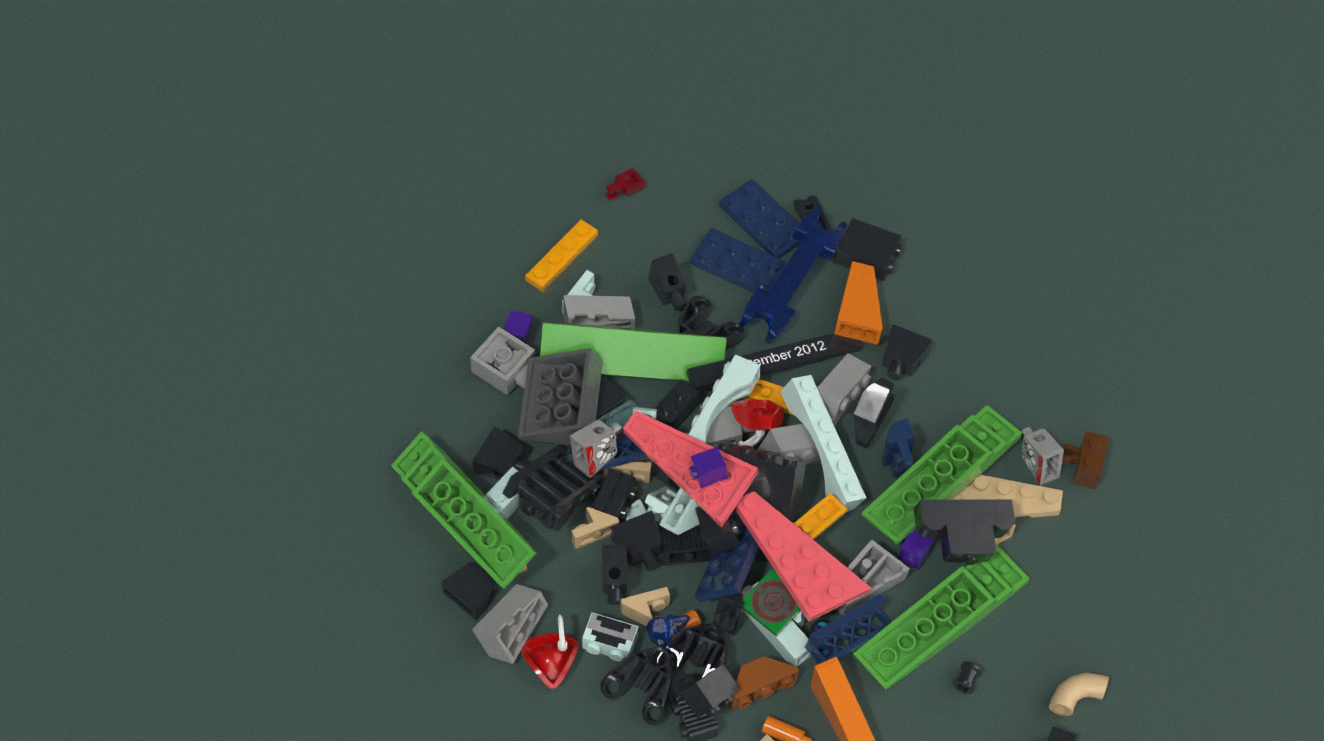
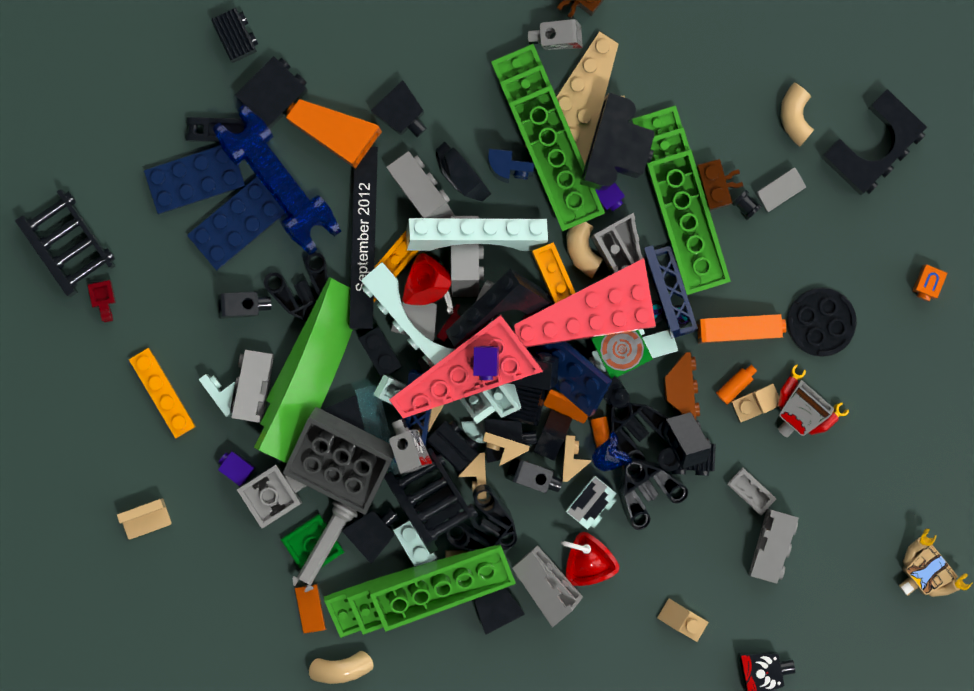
camera: 65 degrees left, 30 degrees up
none -> black fence [15,189,115,297]
none -> tan panel [117,498,172,539]
none -> black brick [211,8,258,63]
none -> green tile [281,514,345,570]
none -> light grey piece [292,501,358,592]
none -> orange slope [295,584,326,633]
none -> tan cylinder [309,651,374,684]
none -> black connector [446,485,517,552]
none -> tan slope [483,432,530,466]
none -> black slope [533,410,572,461]
none -> orange slope [544,389,588,423]
none -> tan cylinder [566,222,603,278]
none -> reddish brown brick [696,159,743,211]
none -> light grey slope [755,167,806,212]

